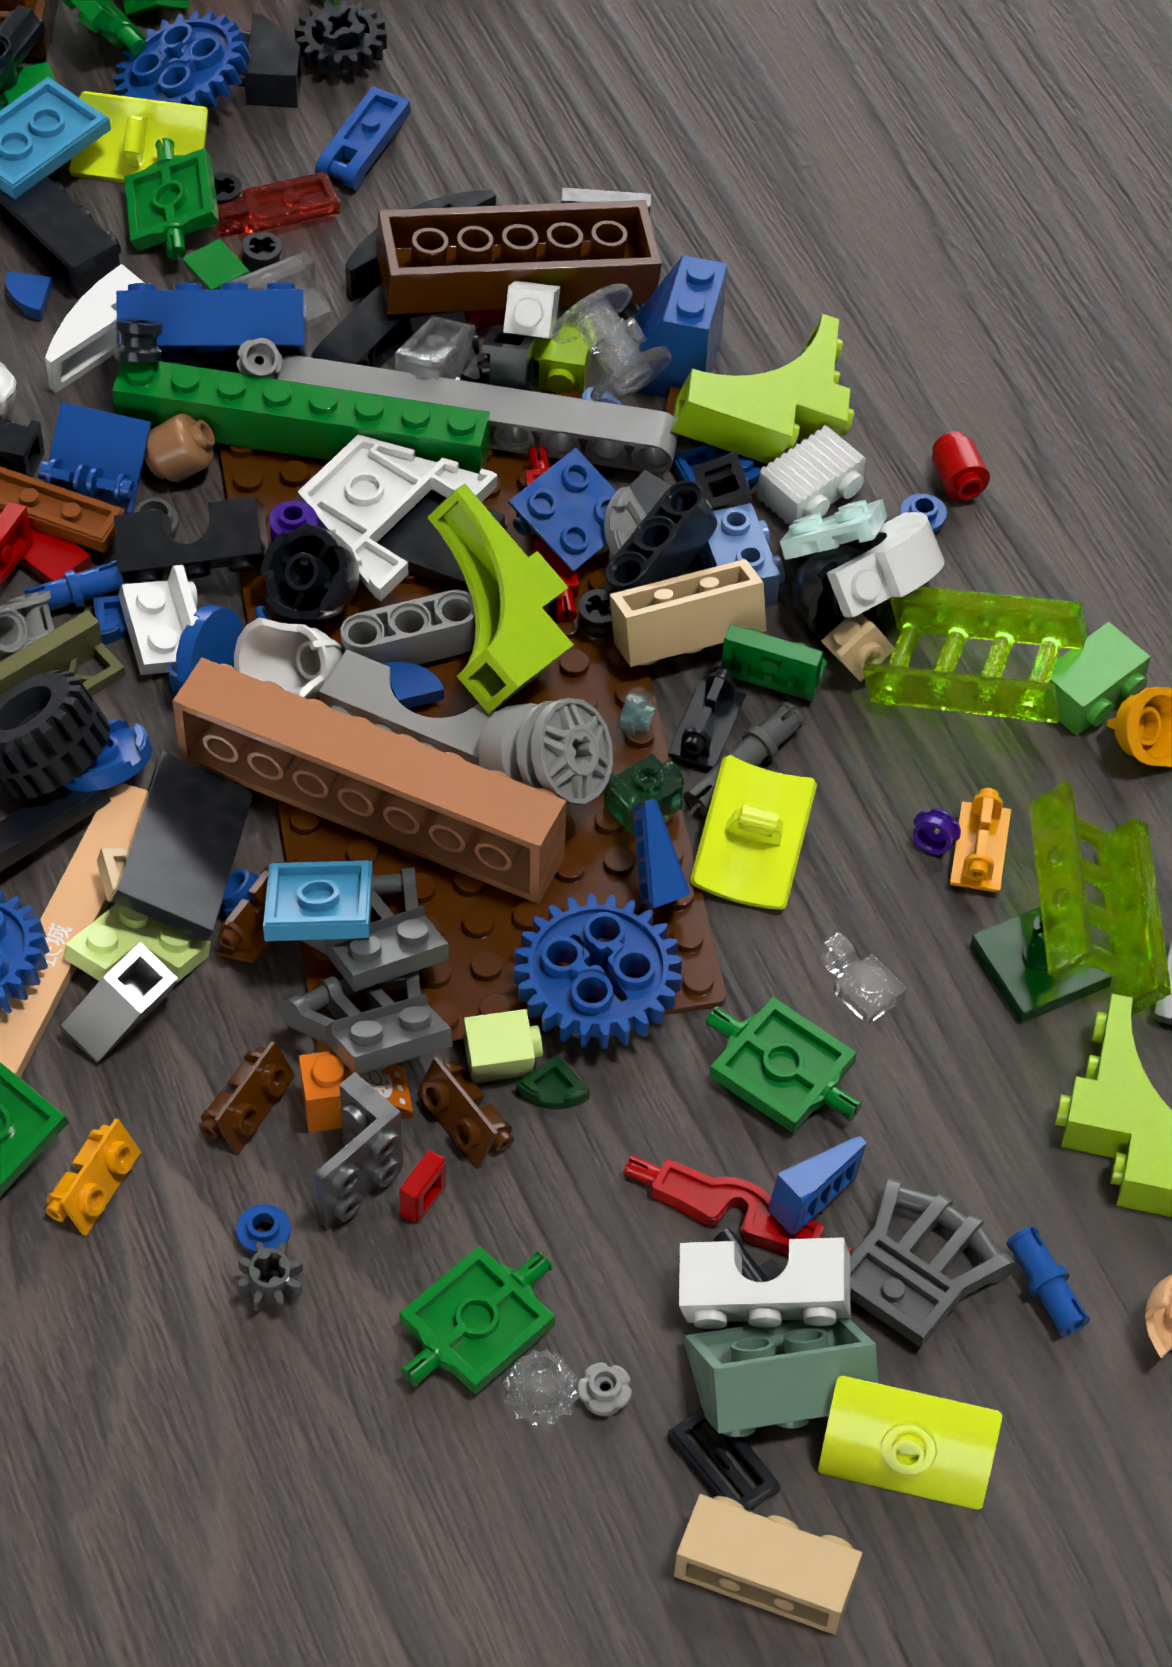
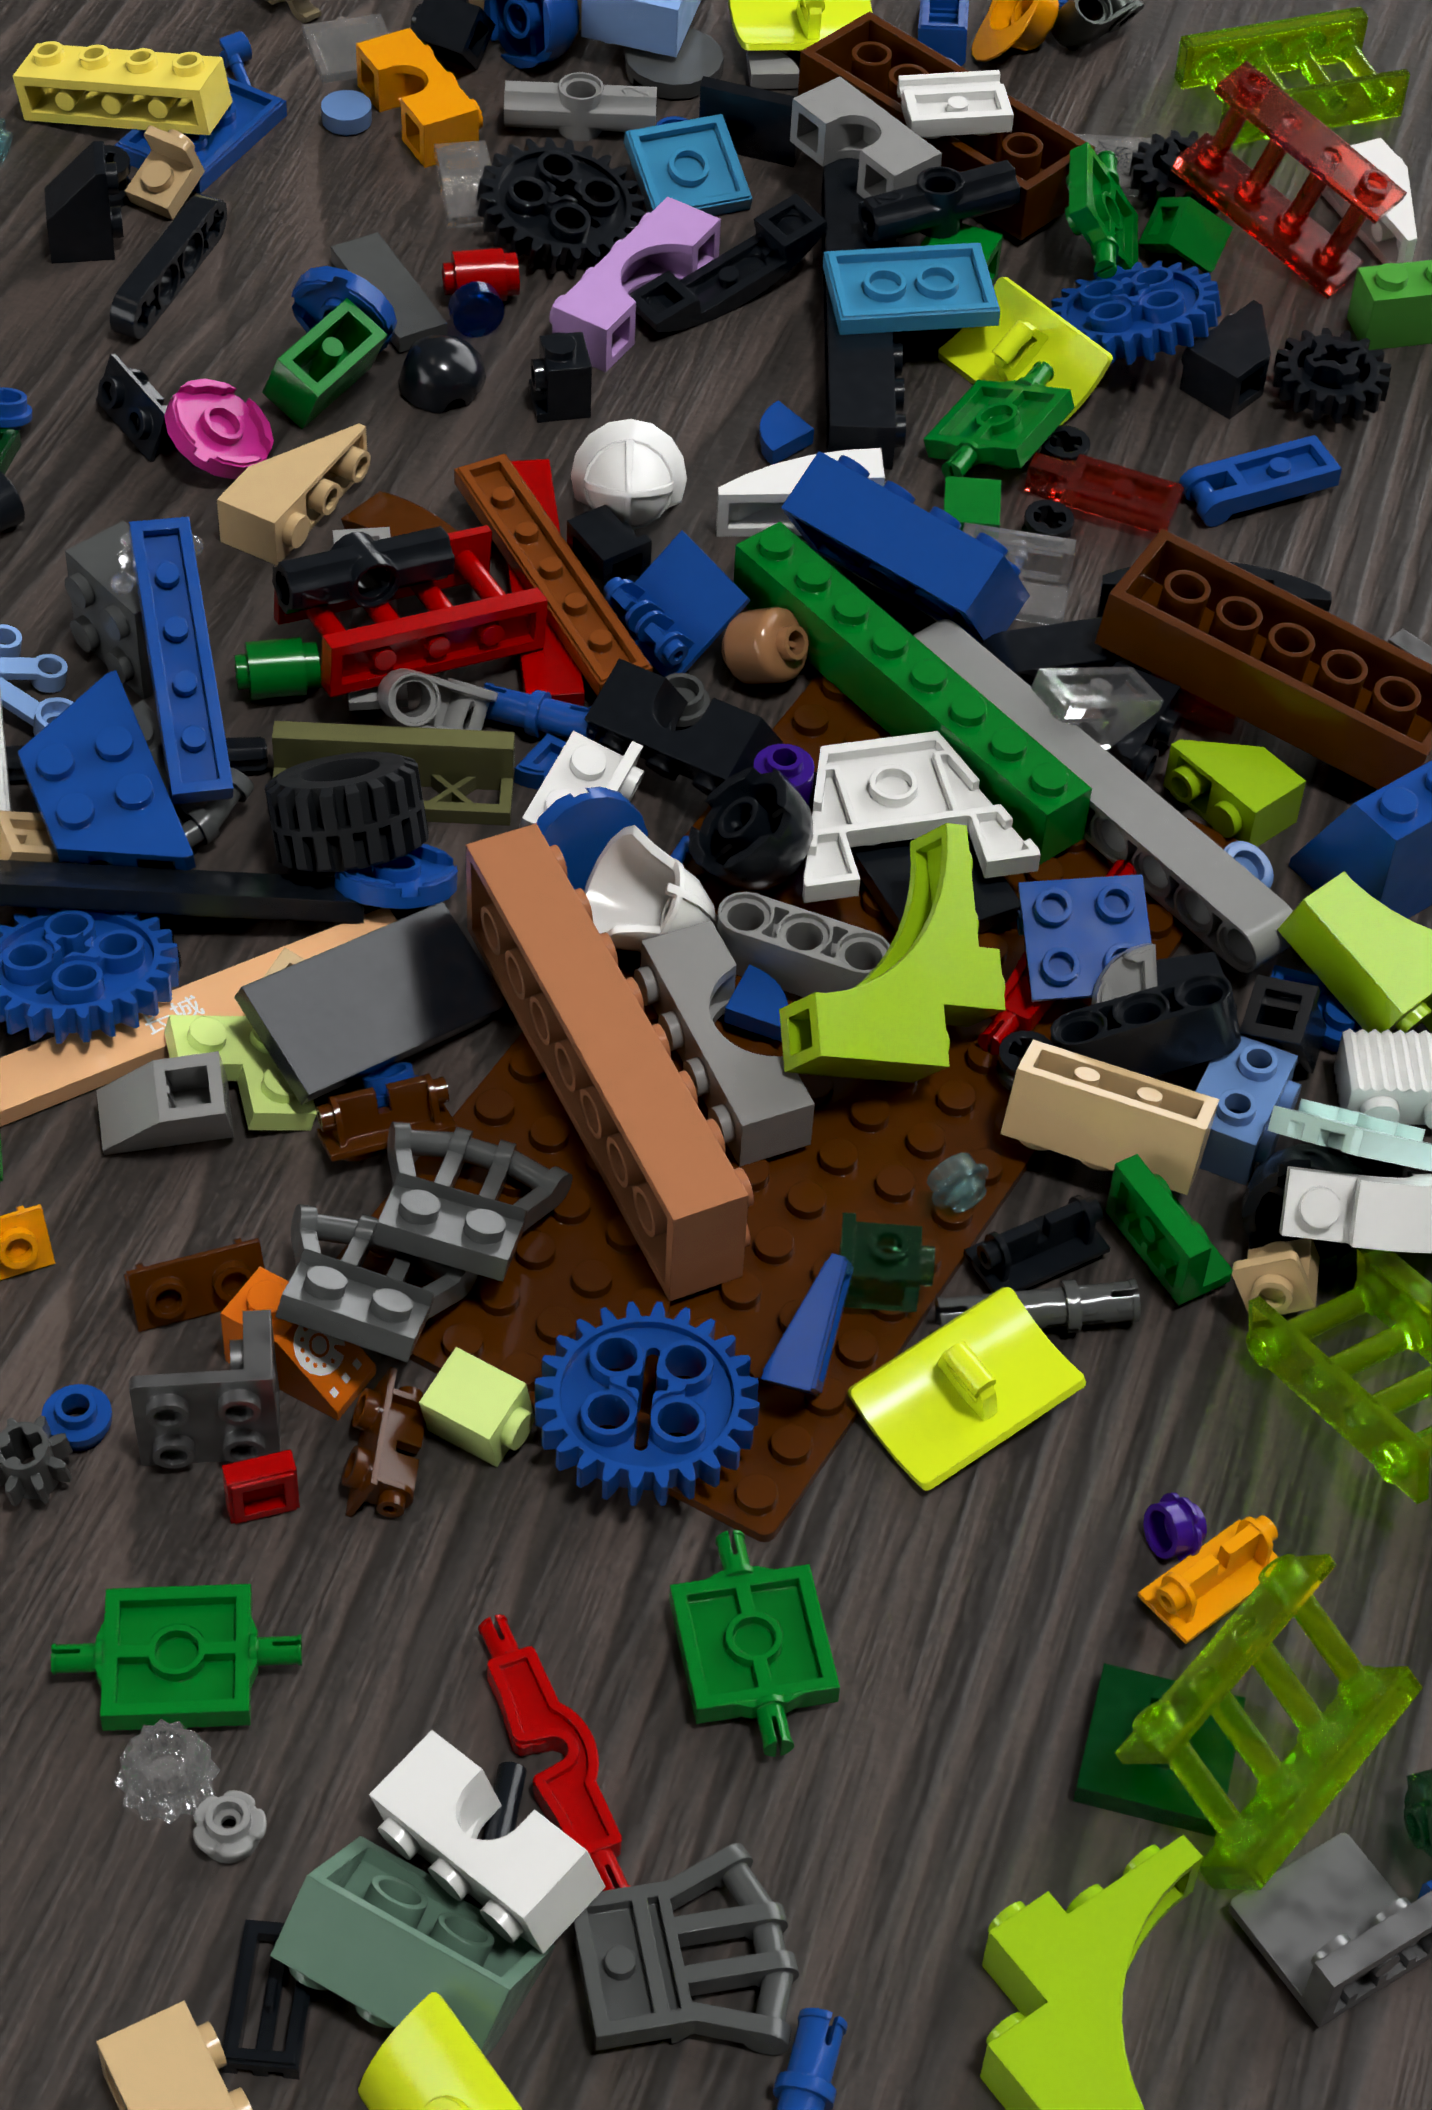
camera: 40 degrees right, 5 degrees down
black wheel [114,318,163,363] -> none
light grey plate [237,338,283,378] -> none
dark azure tile [263,860,373,941] -> none
light grey wheel [478,698,613,806] -> none
black brick [481,329,536,391] -> none
white brick [503,281,560,338] -> none
dark green tile [516,1055,590,1109] -> none
clear hose [551,283,672,403] -> none
blue slope [768,1136,867,1235] -> none
clear plate [819,932,907,1026] -> none

